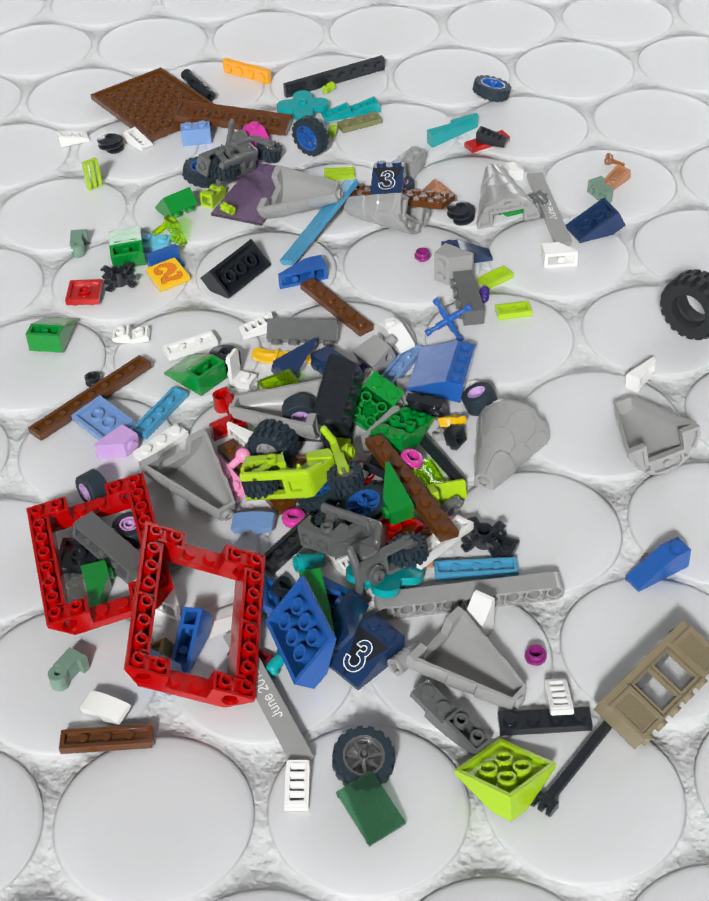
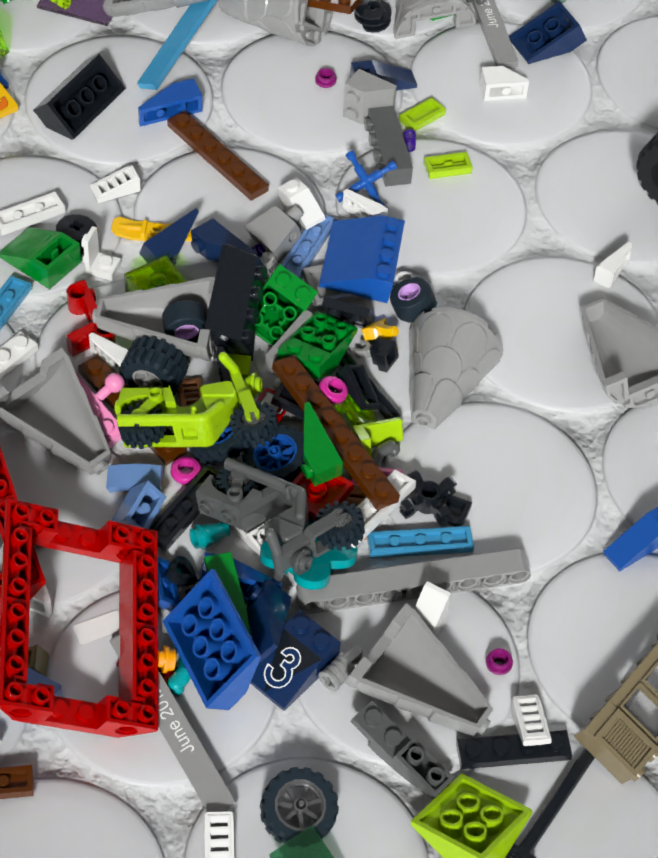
camera: 10 degrees left, 10 degrees up
blue slope [171,607,213,673] -> none
dark grey brick [266,318,339,346] -> none
none -> medium blue brick [111,480,166,529]
none -> light orange plate [158,645,176,673]
none -> black slope [336,364,381,411]
none -> white slope [342,189,388,218]

